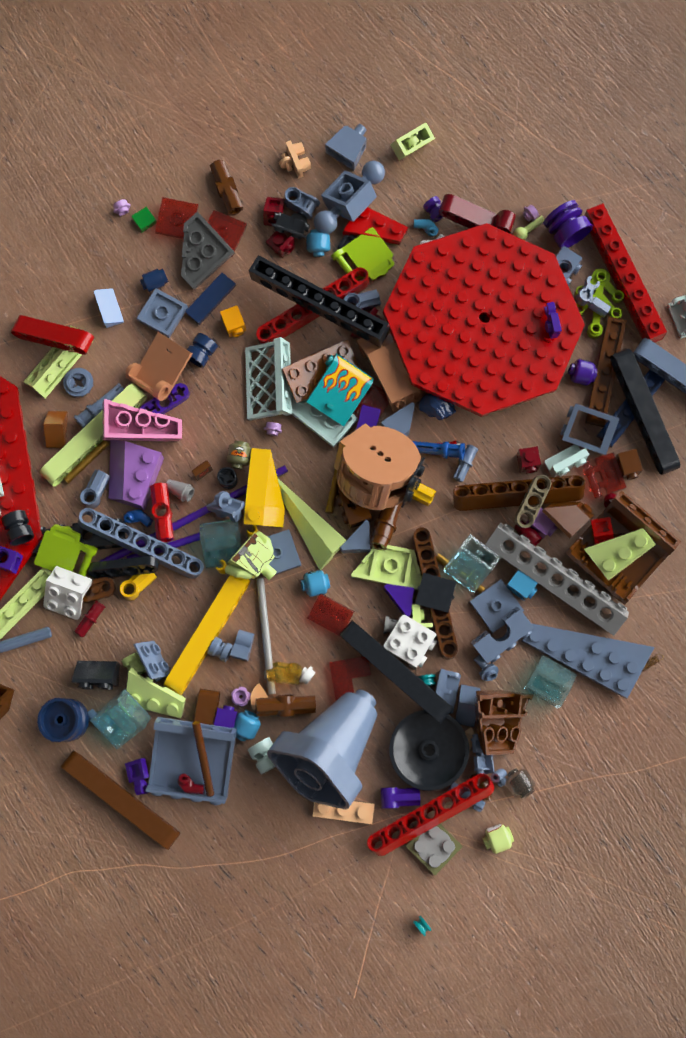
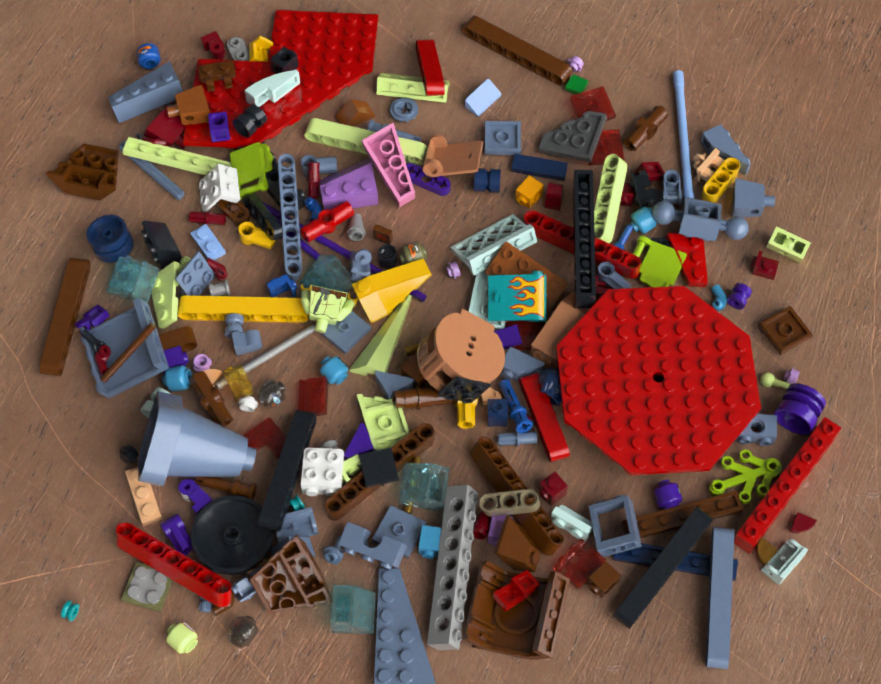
camera: 60 degrees right, 15 degrees down
pearl gold bar [63,440,109,484] -> none
dark blue brick [140,268,168,292] -> none
beam [439,194,516,233] -> none
sand blue arm [491,769,508,787] -> none
dark purple plate [544,302,562,339] -> none
sand blue bar [575,276,611,318] -> none
yellowish green wing [584,528,656,580] -> none
none -> black bar [80,329,105,355]
none -> black plate [119,445,138,464]
none -> dark purple leg [178,479,213,516]
none -> light blue plate [190,224,226,260]
none -> reddish brown pin [195,477,257,500]
none -> dark red arm [206,258,228,280]
none -> light grey bush [209,280,231,296]
none -> clear smoke head [257,379,287,408]
none -> blue bracket [266,274,298,298]
none -> dark red axle [306,162,321,199]
none -> reddish brown beam [462,16,572,86]
none -> dark blue brick [487,399,508,427]
none -> red beam [519,372,570,462]
none -> dark red leg [544,182,564,211]
none -> yellowish green beam [594,154,627,244]
none -> blue bar [612,225,633,250]
none -> light blue piece [673,70,694,201]
none -> sand blue slope [700,124,751,175]
none -> yellow beam [701,158,740,203]
none -> dark red bracket [751,250,779,280]
none -> pearl gold tile [757,538,778,566]
none -> reddish brown plate [758,306,813,355]
none -> dark red tile [790,512,817,534]

